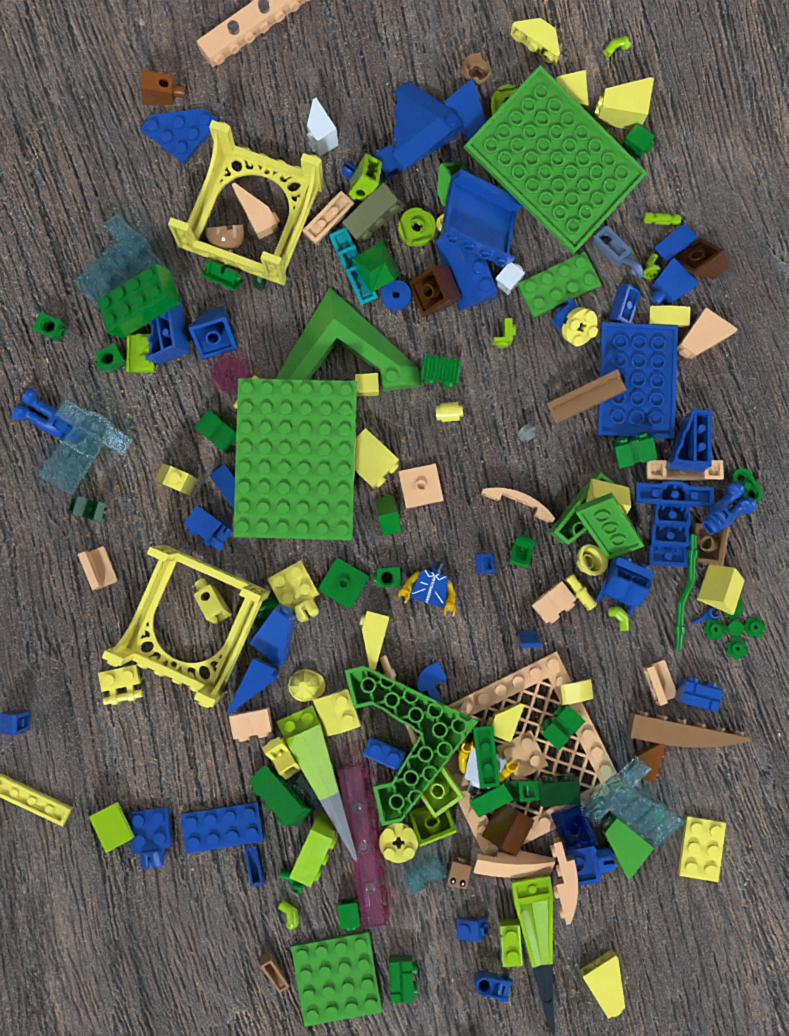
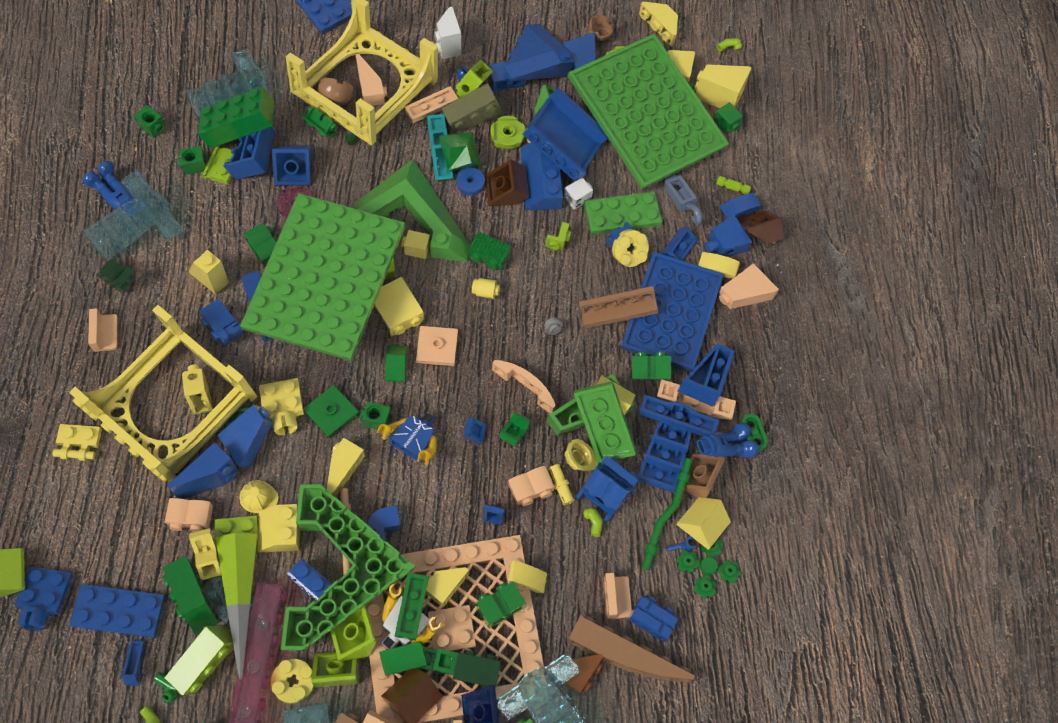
camera: 10 degrees right, 20 degrees down
lime plate [643,253,661,279] -> none

